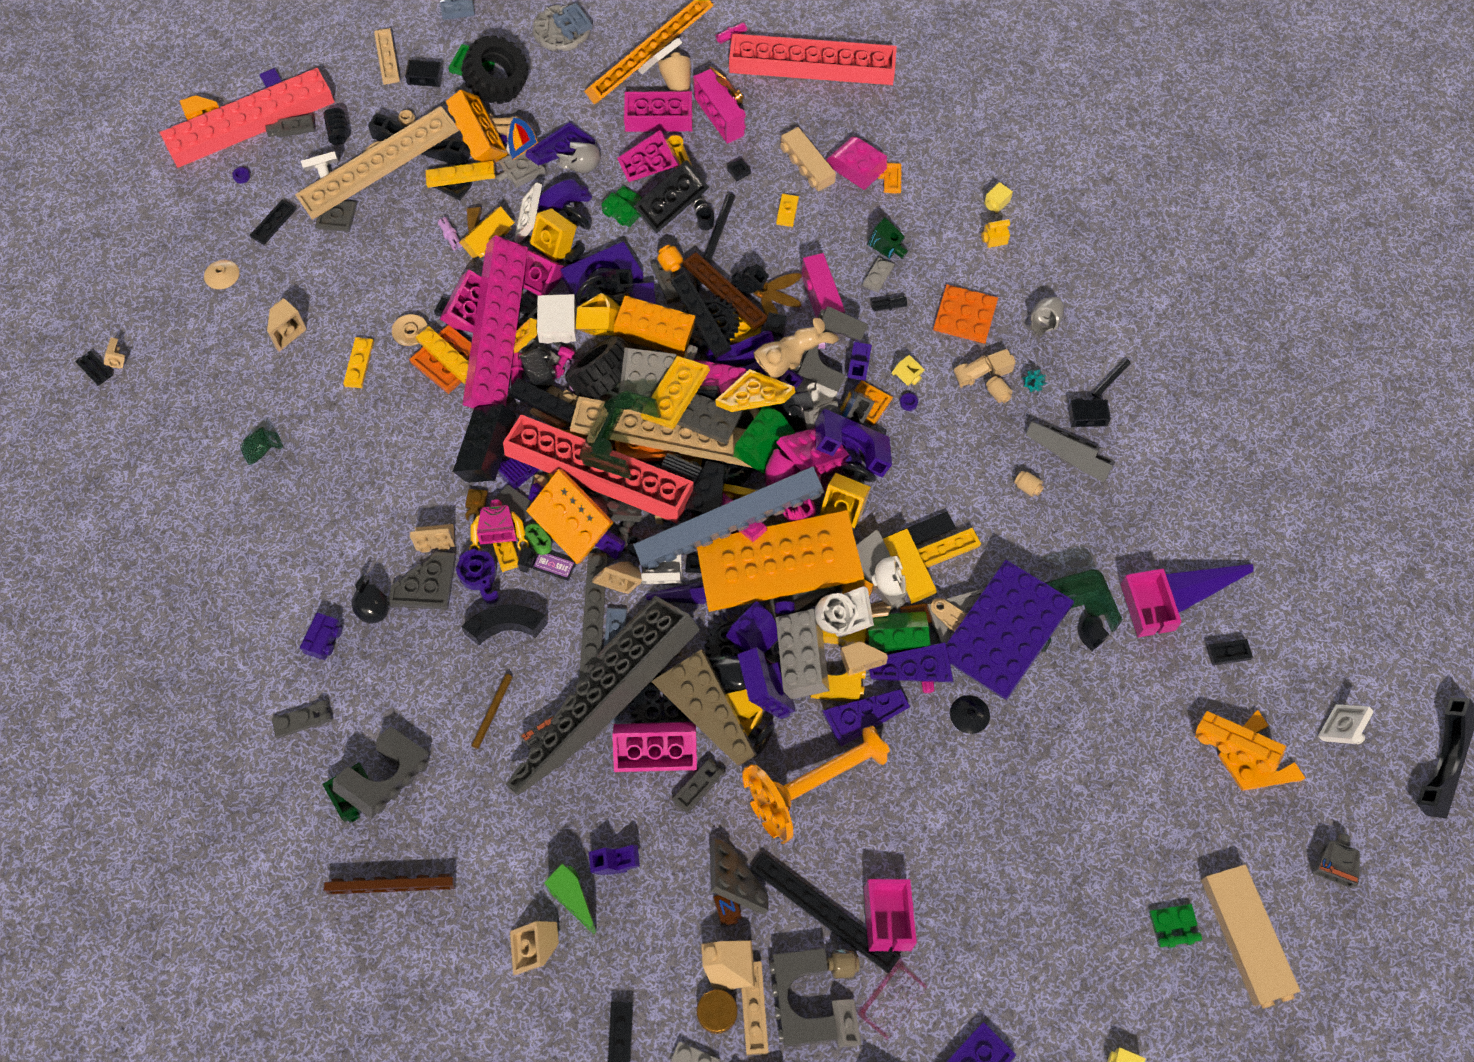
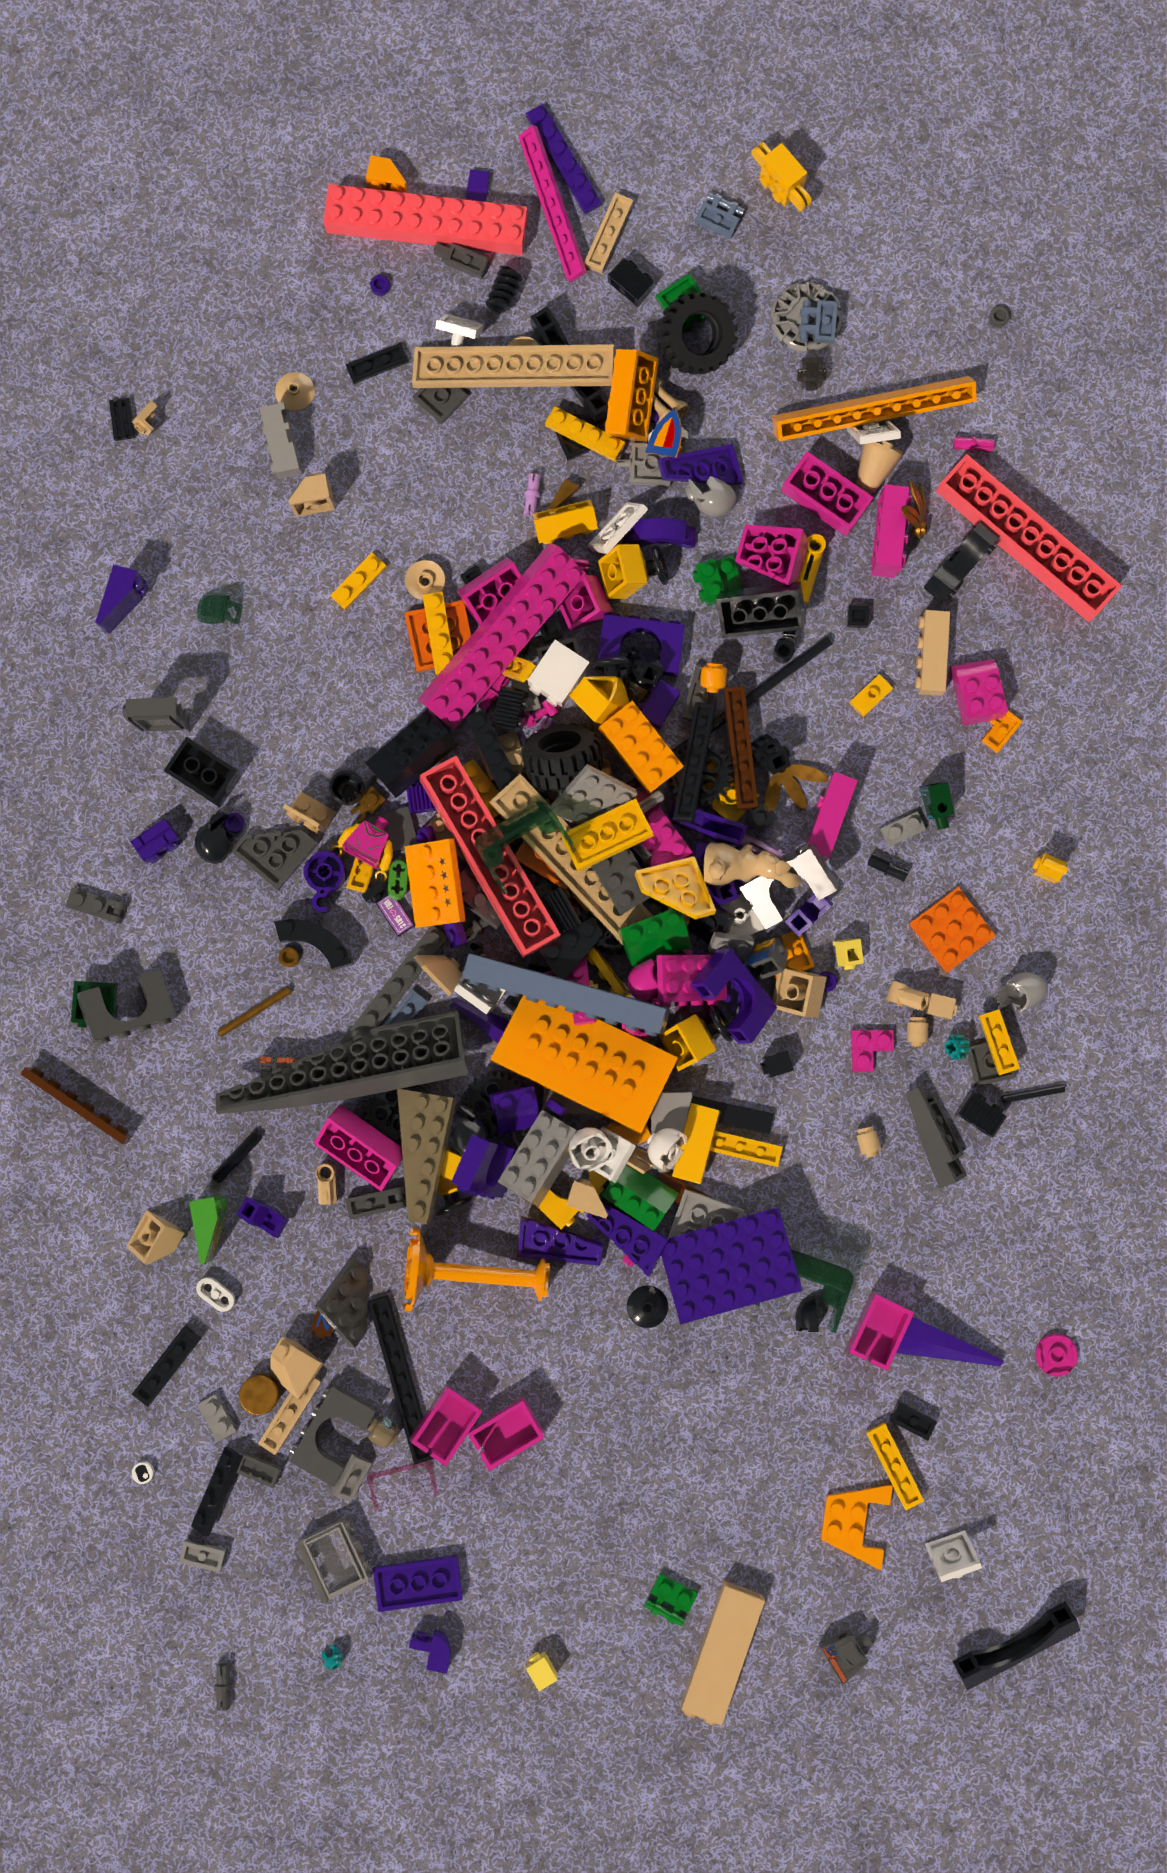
camera: 40 degrees right, 20 degrees up
tan plate [398,110,415,126] -> none
black pin [565,244,585,265] -> none
tan piece [931,598,967,632] -> none
light yellow brick [984,182,1013,214] -> none
light orange brick [1195,711,1286,773] -> none
none -> dark purple slope [95,564,148,634]
none -> dark grey window [123,697,190,732]
none -> black brick [163,737,242,808]
none -> white plate [196,1277,236,1312]
none -> black axle [211,1133,261,1183]
none -> dark purple tile [224,813,245,834]
none -> light grey wedge [259,403,302,479]
none -> pearl gold tile [278,947,300,968]
none -> tan piece [316,1162,338,1205]
none -> black helmet [329,767,365,806]
none -> dark pink piece [468,1396,545,1471]
none -> dark pink plate [518,125,587,282]
none -> dark purple plate [526,104,602,214]
none -> black brick [760,1051,794,1078]
none -> tan slope [772,968,827,1017]
none -> clear smoke brick [797,357,826,391]
none -> dark pink plate [851,1030,894,1072]
none -> yellow plate [866,1422,924,1511]
none -> black brick [923,521,1000,603]
none -> dark grey tile [967,1041,1017,1087]
none -> yellow plate [978,1009,1020,1075]
none -> dark pink tile [1035,1334,1078,1377]

